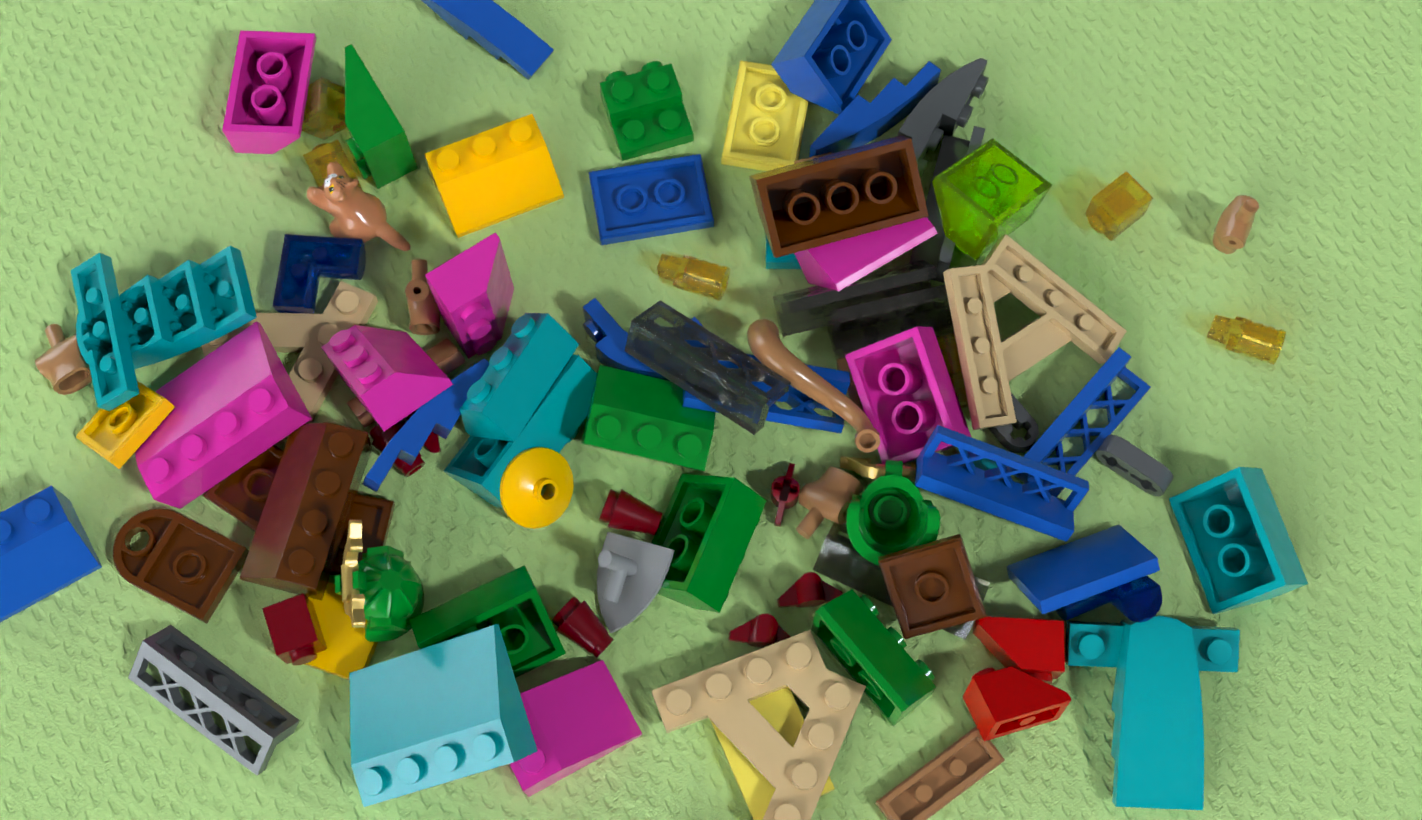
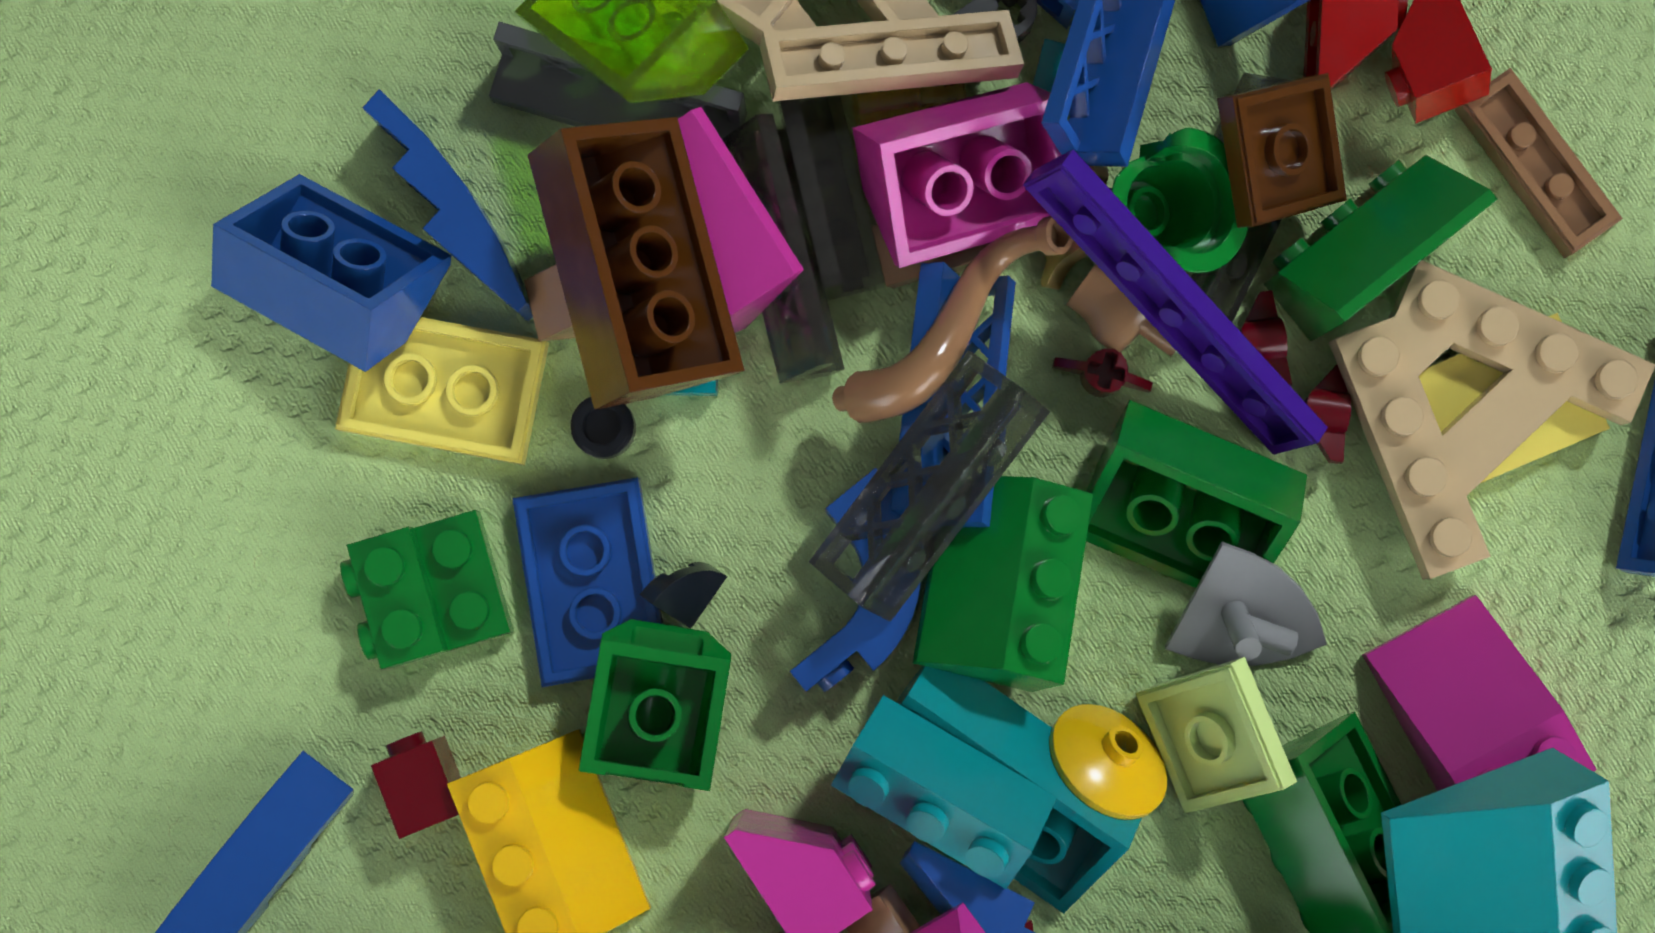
camera: 90 degrees left, 15 degrees up
dark red cone [551,596,614,658] -> none
dark red cone [599,489,663,535] -> none
clear yellow hinge [657,254,730,301] -> none
dark grey slope [898,58,989,179] -> none
none -> dark red brick [371,731,461,839]
none -> black tile [571,397,636,459]
none -> green slope [578,619,731,791]
none -> black tile [640,562,727,629]
none -> dark purple tile [1023,149,1328,455]
none -> yellowish green tile [1135,657,1297,813]

